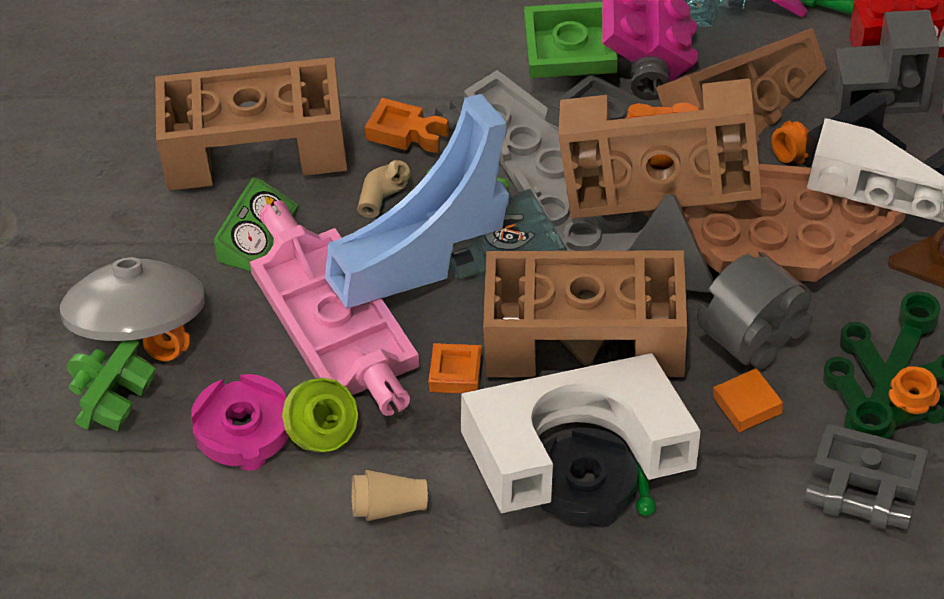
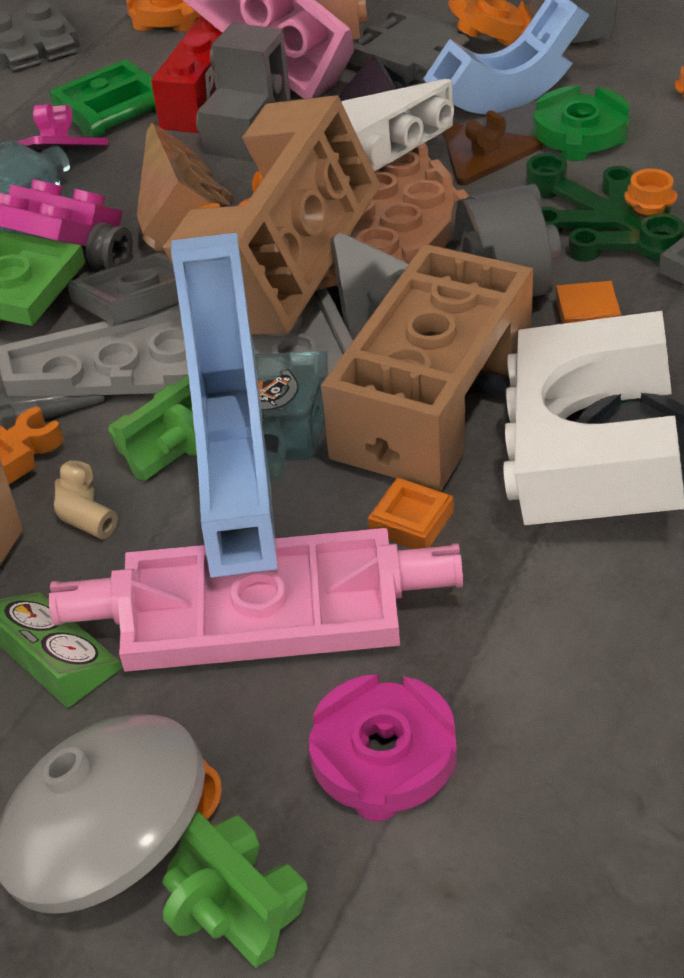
camera: 65 degrees left, 5 degrees down
lime plate [282,377,358,453] -> none
tan cone [351,470,428,522] -> none

